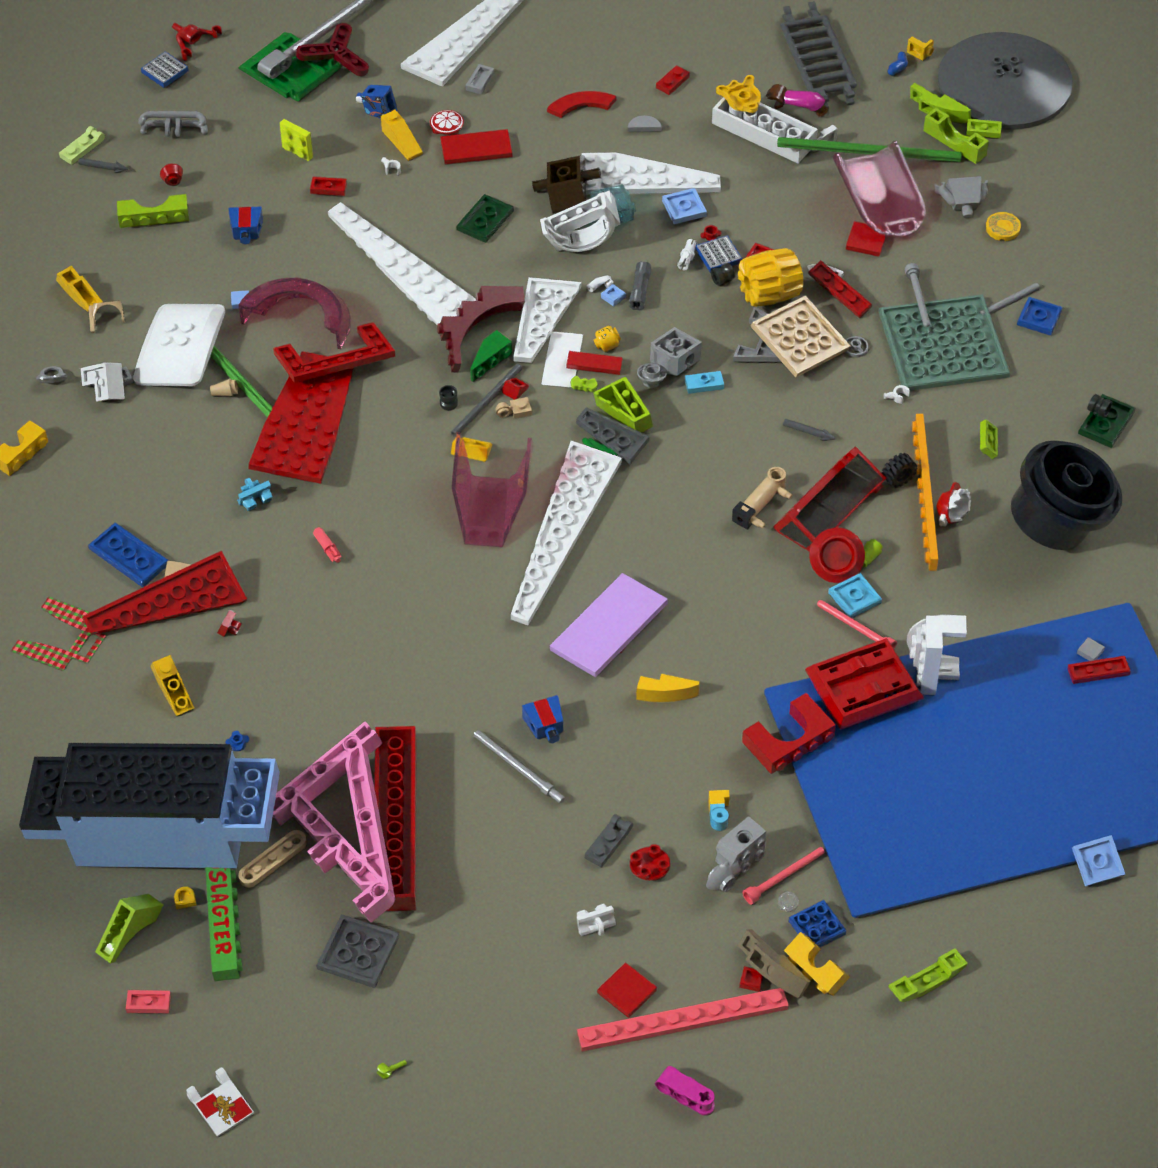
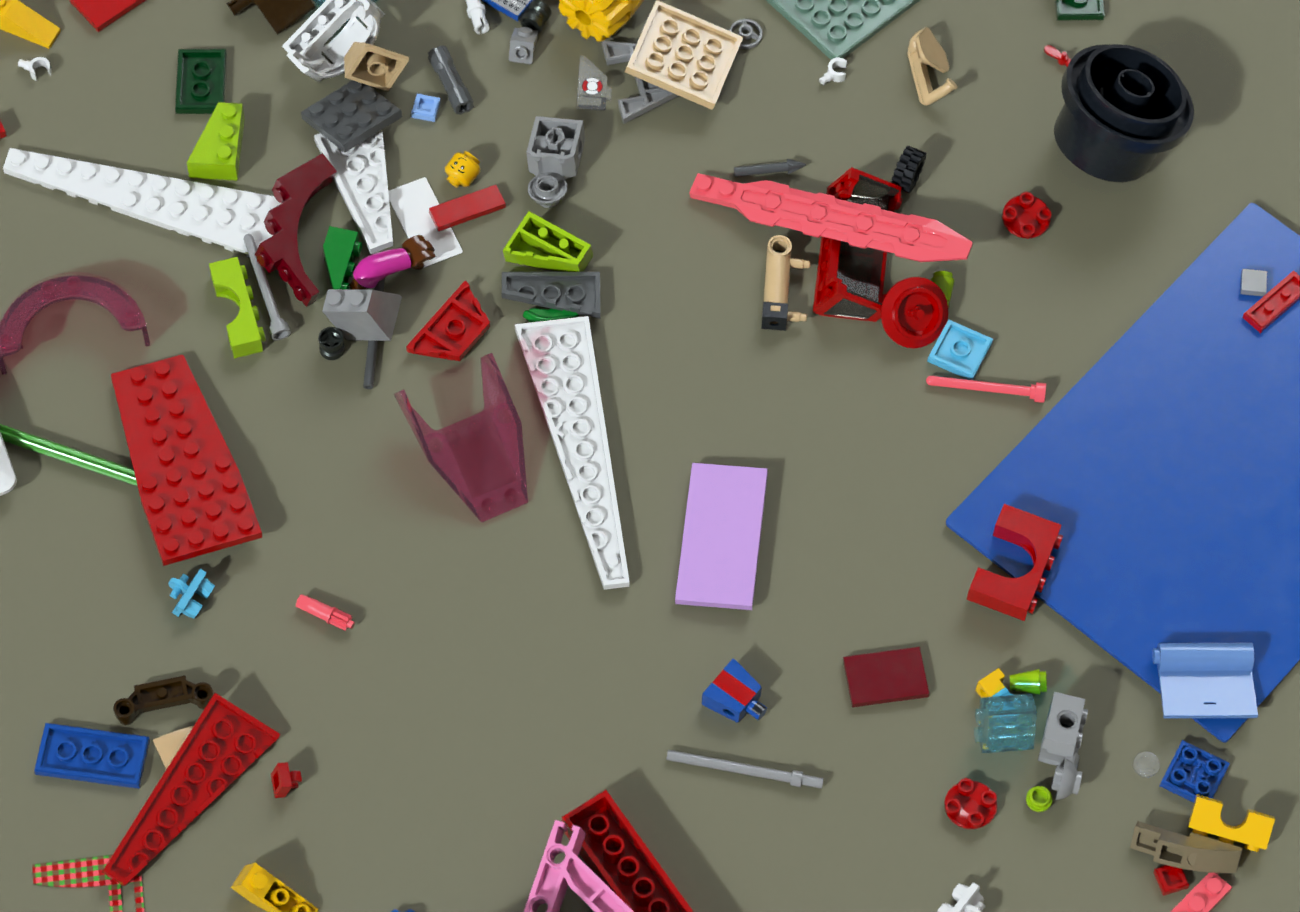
camera: 35 degrees left, 10 degrees up
tan cone [210,379,238,396] -> none
red plate [273,322,395,383] -> none
yellow slope [451,436,492,462] -> none
tan plate [495,397,532,419] -> none
red slope [502,378,529,400] -> none
lime piece [570,376,598,392] -> none
dark grey plate [585,814,633,868] -> none
white arm [587,275,614,292] -> none
yellow slope [636,674,700,702] -> none
medium azure plate [685,371,724,394] -> none
coral piece [742,847,825,905] -> none
red piece [805,638,924,730] -> none
white piece [907,615,967,695] -> none
light orange plate [912,414,938,571] -> none
white hair [936,482,971,526] -> none
lime plate [980,419,998,459] -> none
none -> dark brown plate [113,675,213,725]
none -> lime wedge [187,102,245,181]
none -> lime arch [209,257,266,359]
none -> light grey piece [244,234,291,340]
none -> dark grey plate [301,80,402,152]
none -> light grey slope [322,289,402,341]
none -> tan slope [344,42,409,91]
none -> dark pink piece [350,235,436,290]
none -> red wing [406,281,490,361]
none -> light grey bracket [509,27,538,64]
none -> clear slope [577,56,612,110]
none -> coral plate [689,173,973,262]
none -> dark red tile [843,647,929,708]
none -> tan piece [908,27,958,106]
none -> clear light blue brick [974,694,1037,753]
none -> red dish [1002,192,1052,239]
none -> lime cone [1010,669,1047,695]
none -> lime plate [1026,786,1053,812]
none -> door [1152,643,1258,719]

